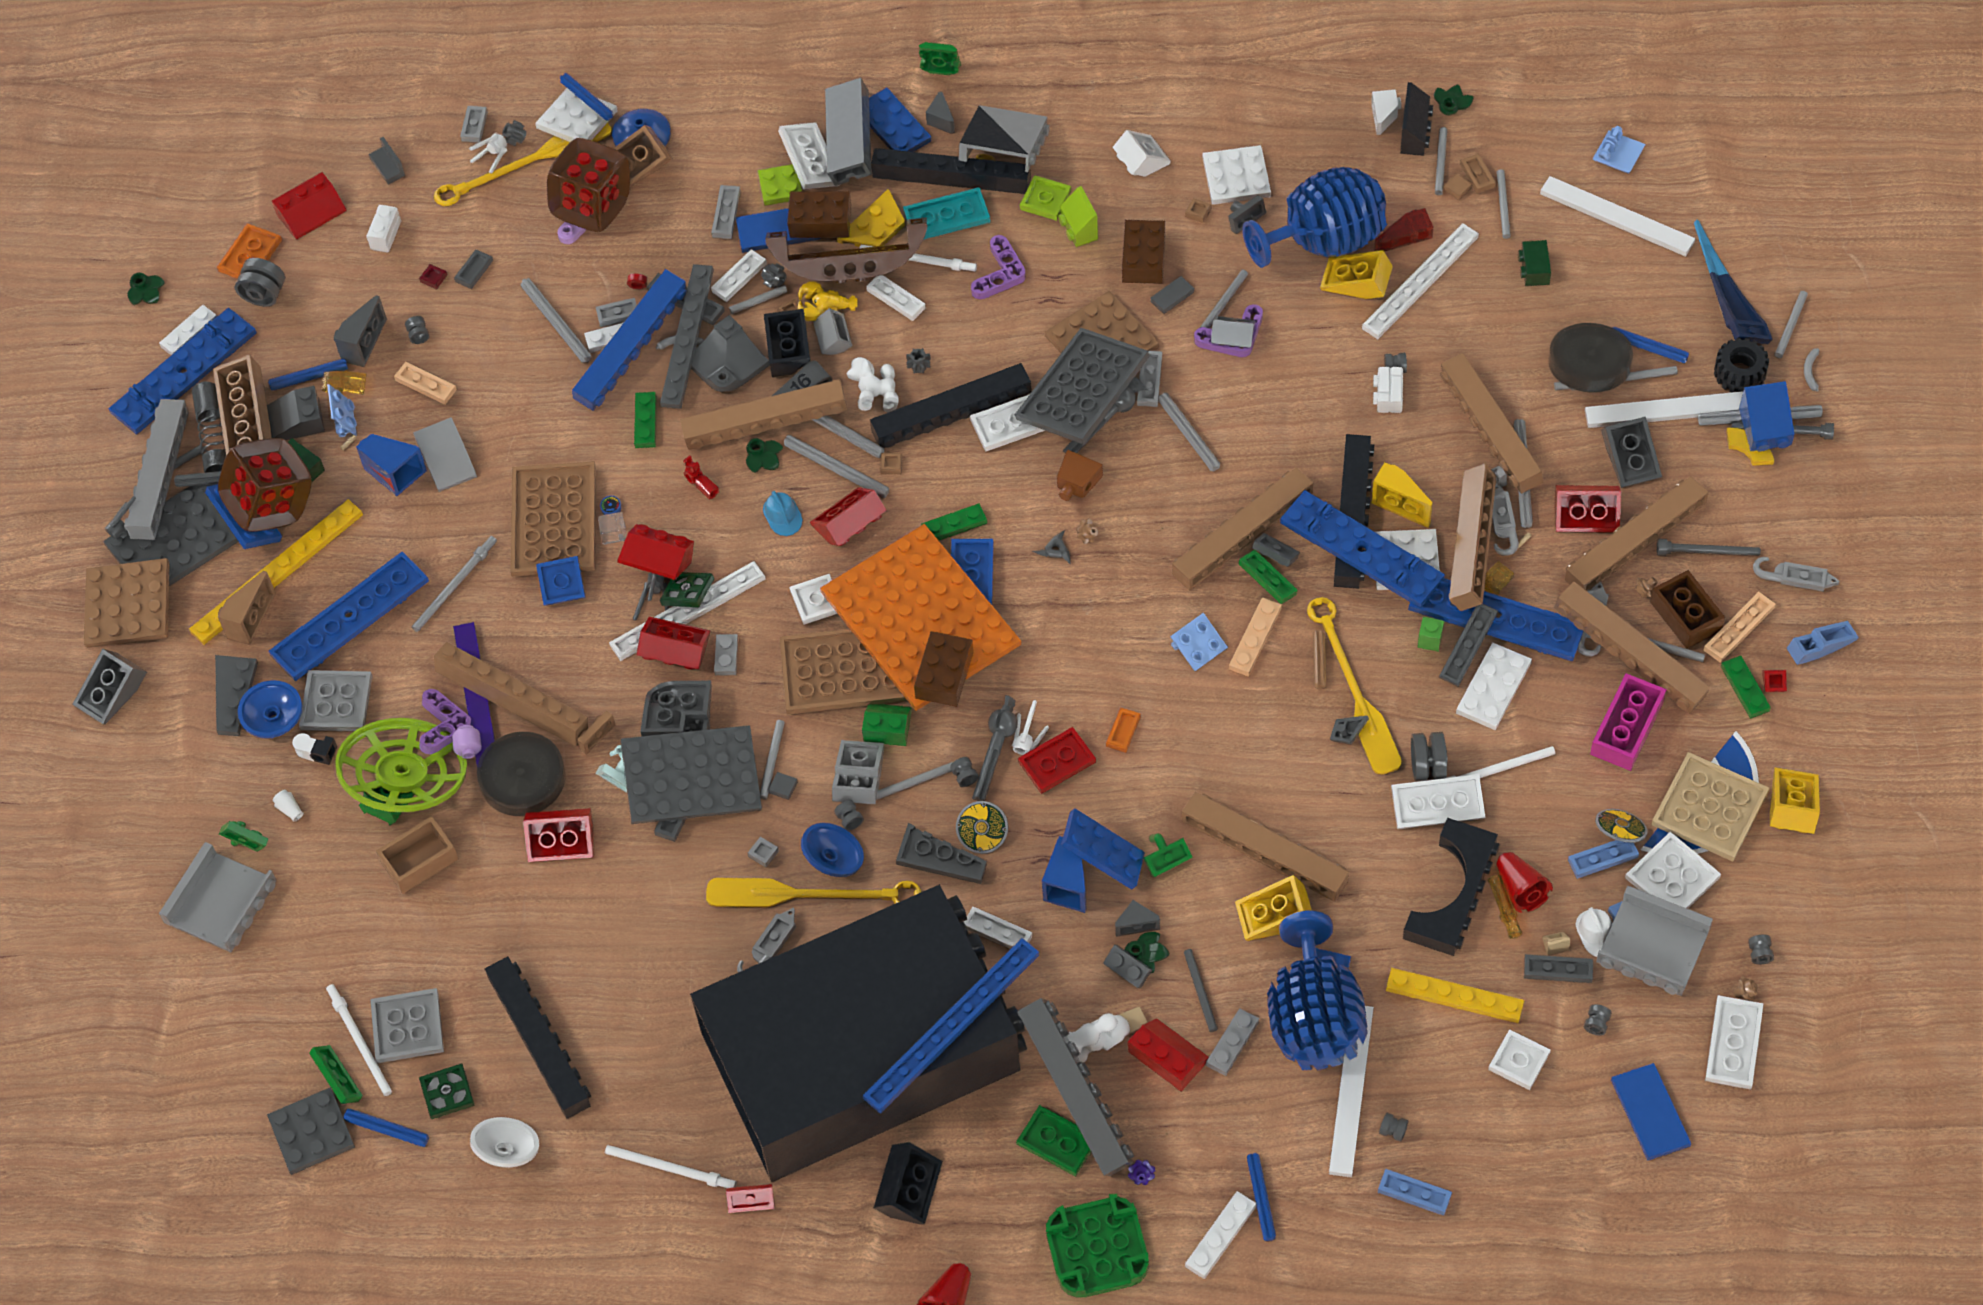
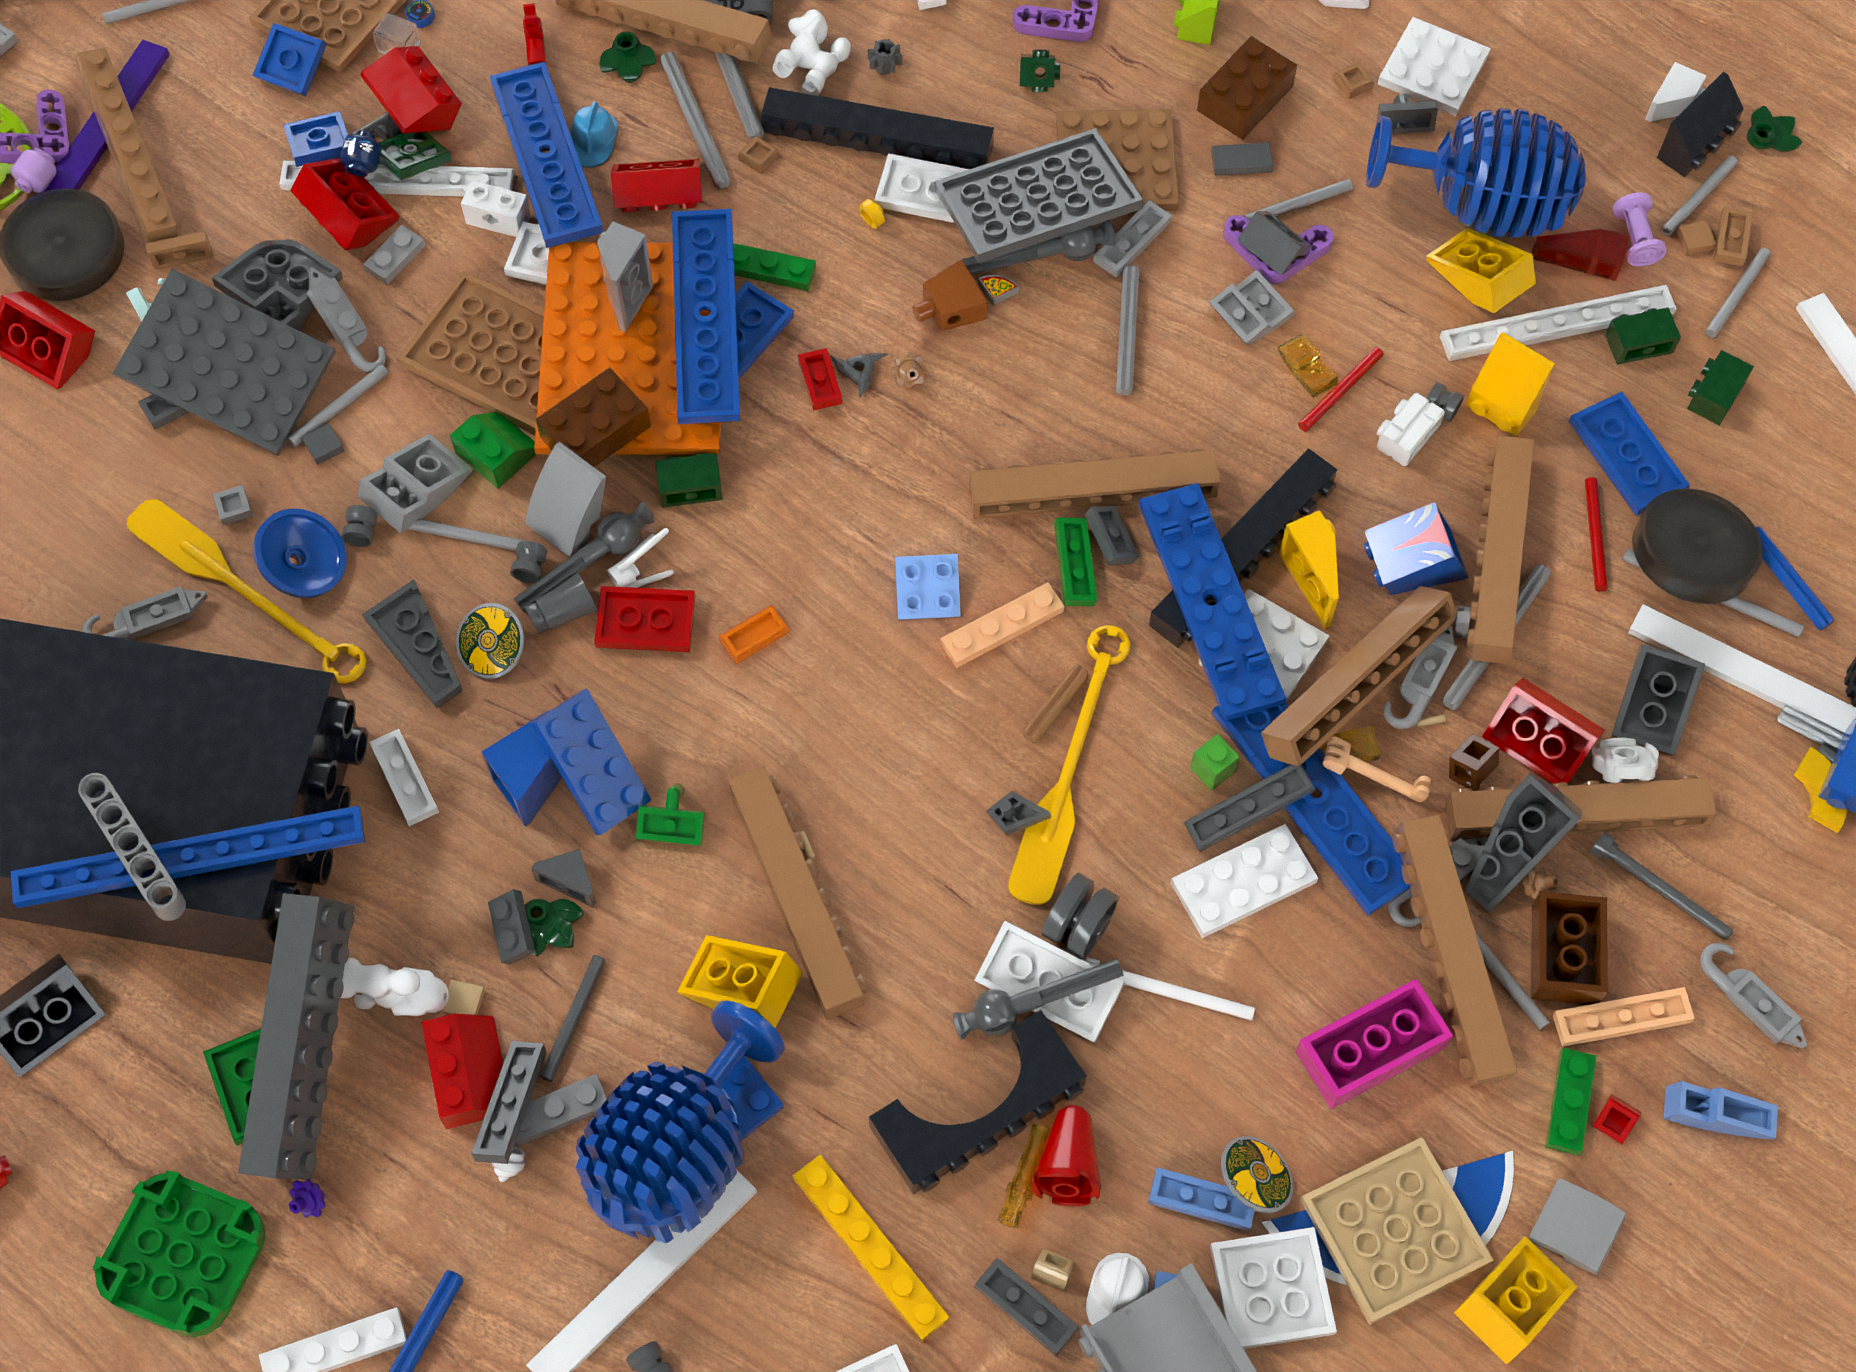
camera: 30 degrees right, 5 degrees up
none -> light grey beam [78,773,186,921]
none -> plate [283,111,348,167]
none -> light grey plate [306,267,386,372]
none -> dark blue head [340,130,382,177]
none -> white brick [461,180,531,237]
none -> plate [471,1041,547,1164]
none -> blue piece [490,62,603,248]
none -> white plate [491,1146,526,1182]
none -> light grey slope [525,442,606,558]
none -> dark grey plant [525,572,598,634]
none -> light grey slope [597,221,653,332]
none -> dark green brick [655,453,723,508]
none -> blue piece [672,209,740,424]
none -> red plate [798,348,842,411]
none -> yellow tile [858,199,885,229]
none -> dark grey piece [953,958,1124,1040]
none -> tile [978,275,1019,305]
none -> dark green brick [1020,49,1061,92]
none -> light grey slope [1209,270,1295,345]
none -> clear yellow slope [1278,333,1338,398]
none -> red bar [1298,347,1384,432]
none -> light nougat hinge [1323,736,1431,803]
none -> slope [1364,502,1469,595]
none -> reddish brown brick [1449,734,1499,791]
none -> dark grey wedge [1465,773,1582,913]
none -> yellow slope [1466,332,1555,437]
none -> light grey slope [1529,1178,1627,1275]
none -> blue plate [1569,392,1690,516]
none -> red bar [1585,477,1608,592]
none -> white plate [1591,738,1659,783]
none -> dark green brick [1605,307,1681,365]
none -> lavender hose [1613,192,1667,267]

